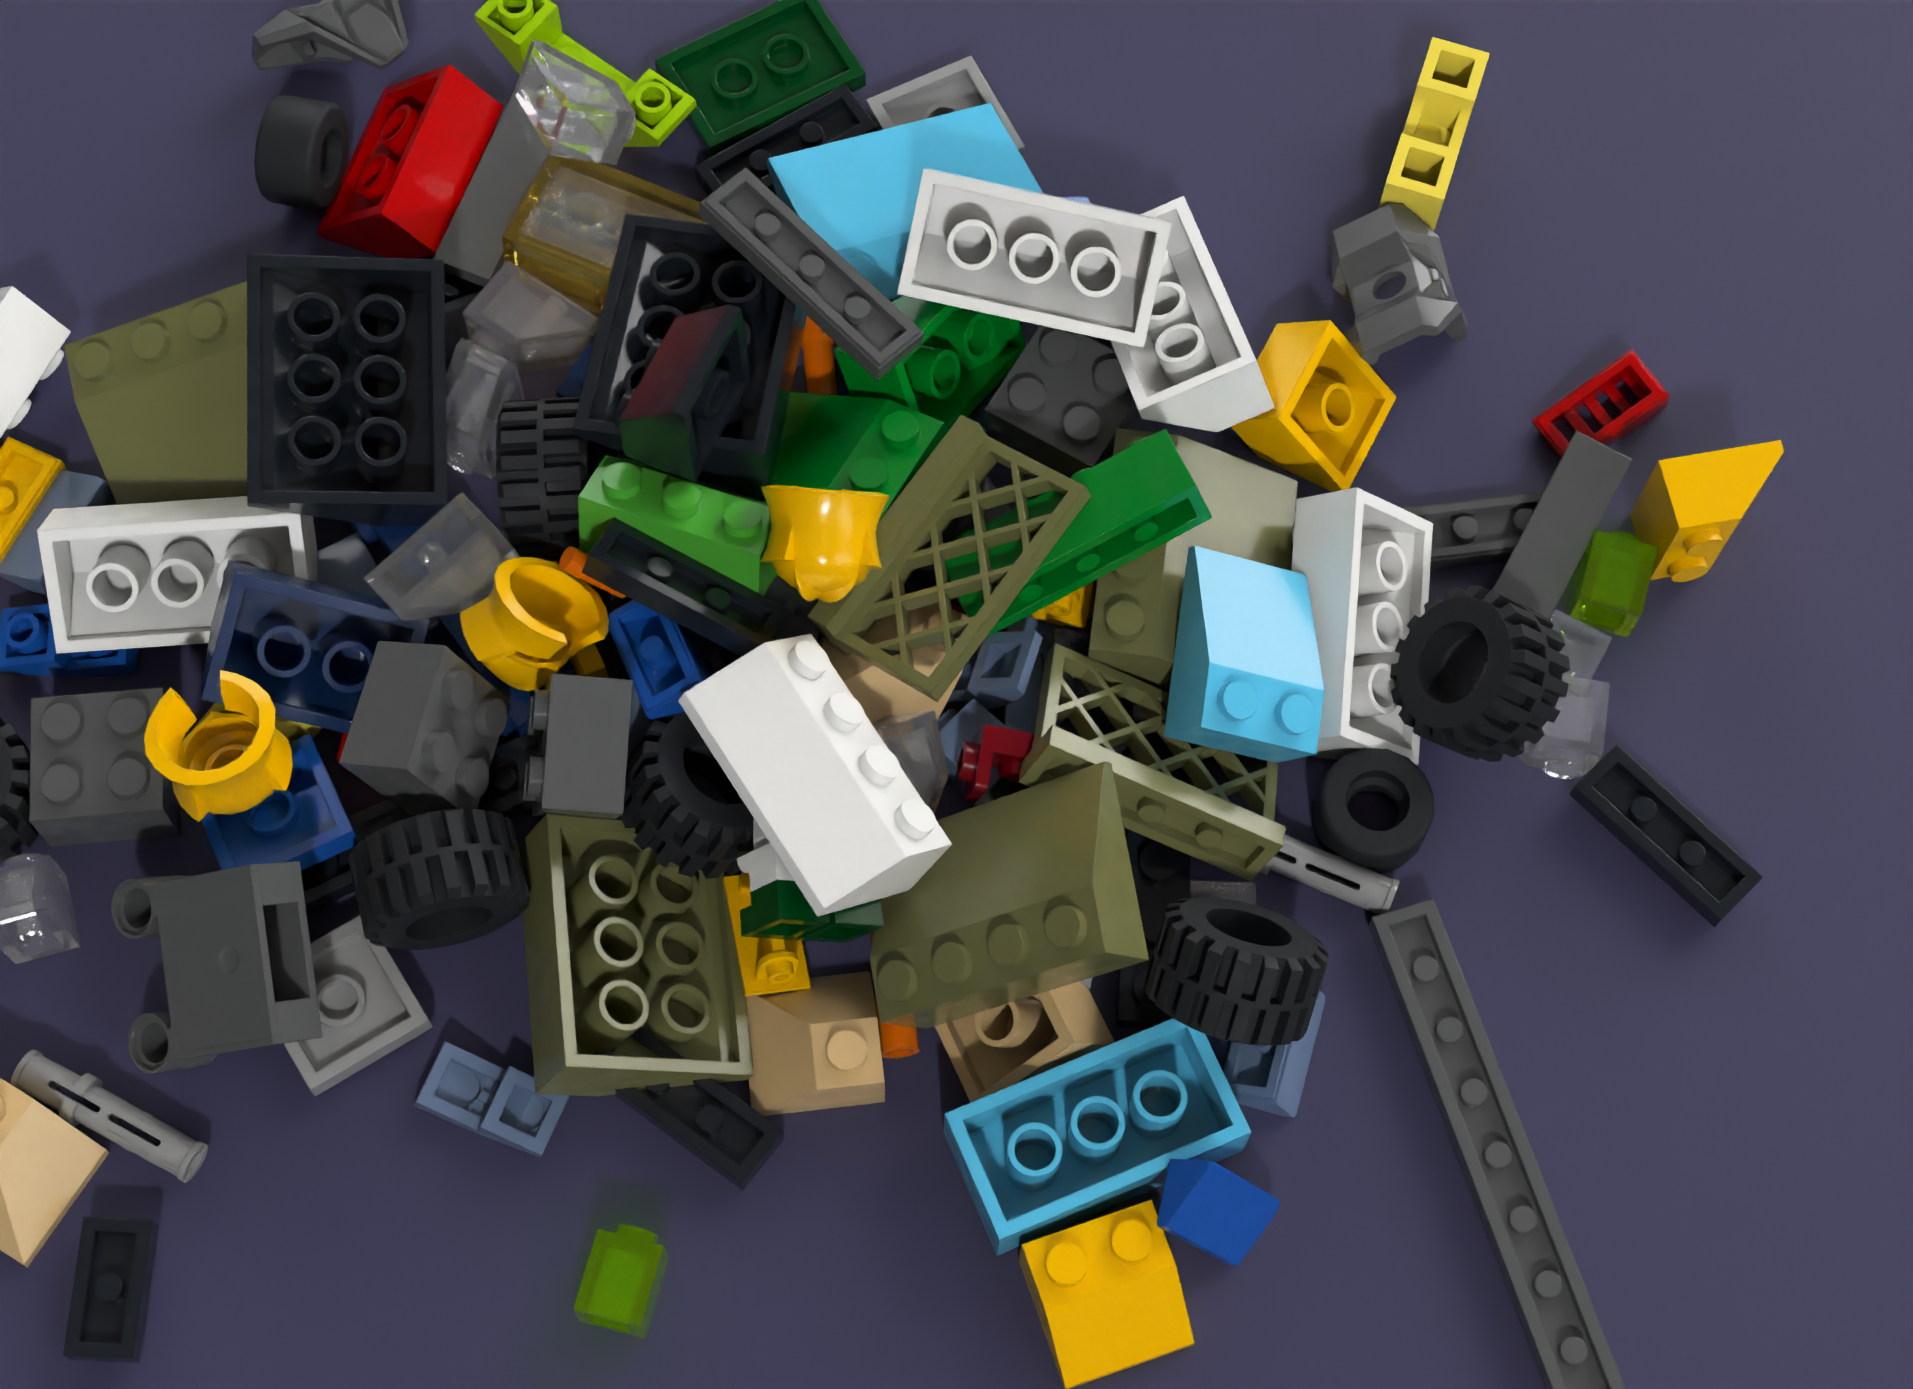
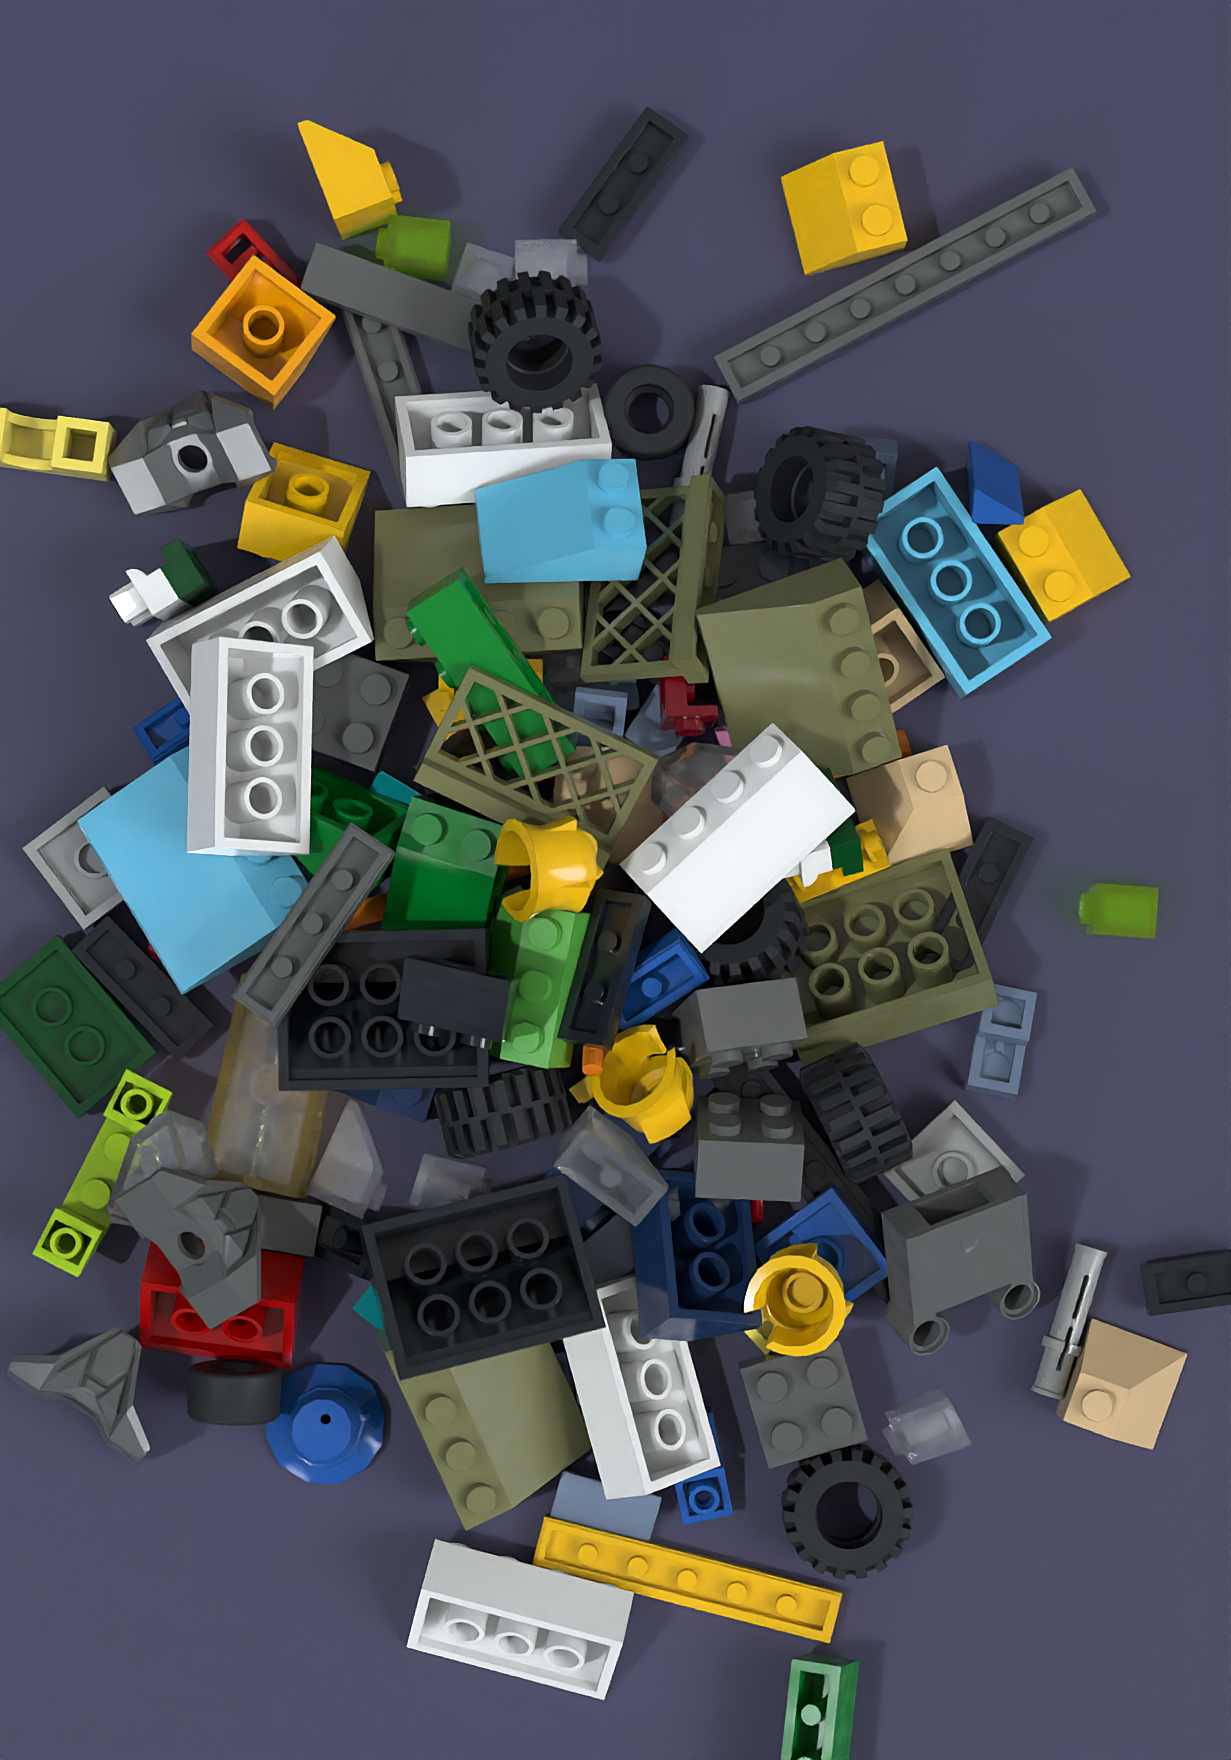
camera: 100 degrees left, 20 degrees up
none -> hips [109,538,219,628]
none -> dark grey piece [114,1166,262,1329]
none -> light orange slope [191,255,336,410]
none -> blue hat [266,1364,384,1485]
none -> yellow slope [780,141,908,276]

